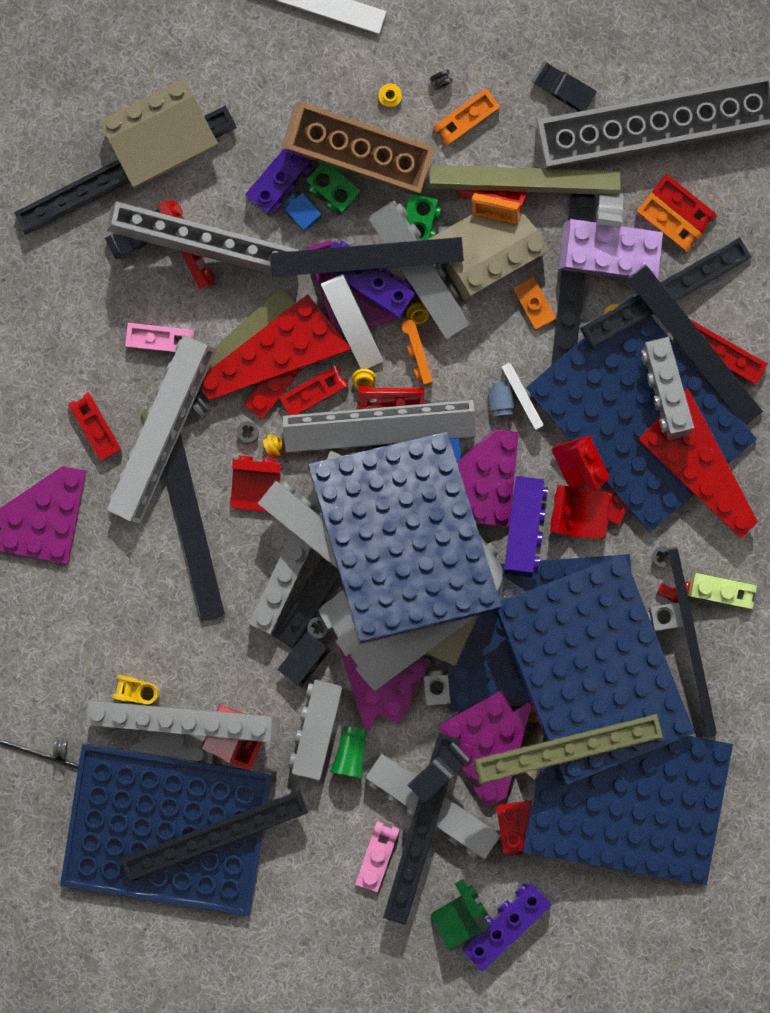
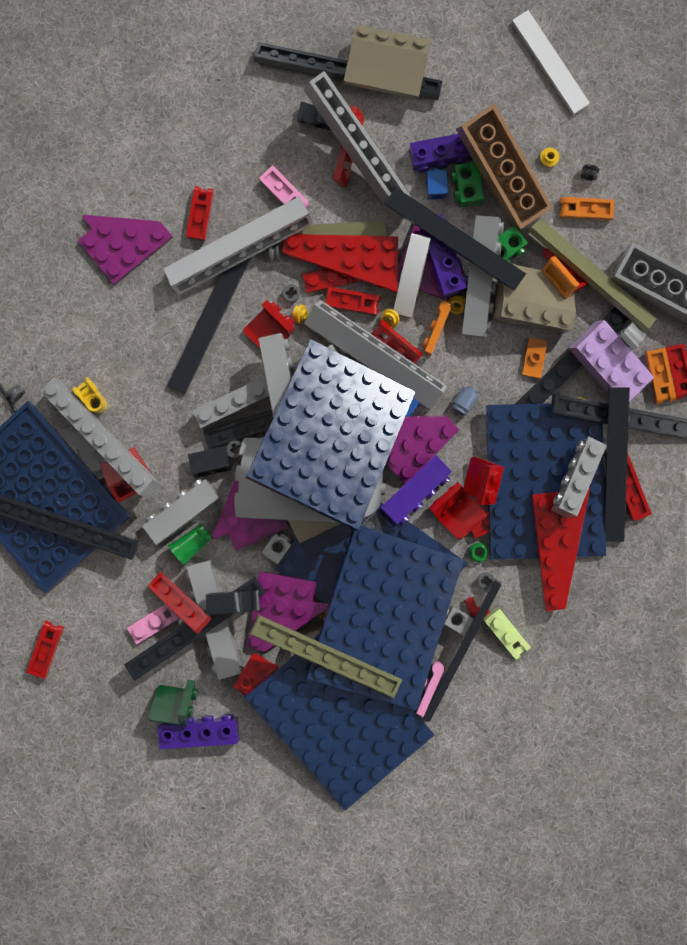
camera: 45 degrees right, 0 degrees up
white tile [502,363,544,430] -> none
black piece [532,61,597,112] -> none
none -> red plate [26,621,65,679]
none -> red plate [148,572,212,634]
none -> bright pink plate [416,661,444,716]
none -> green plate [469,543,488,562]

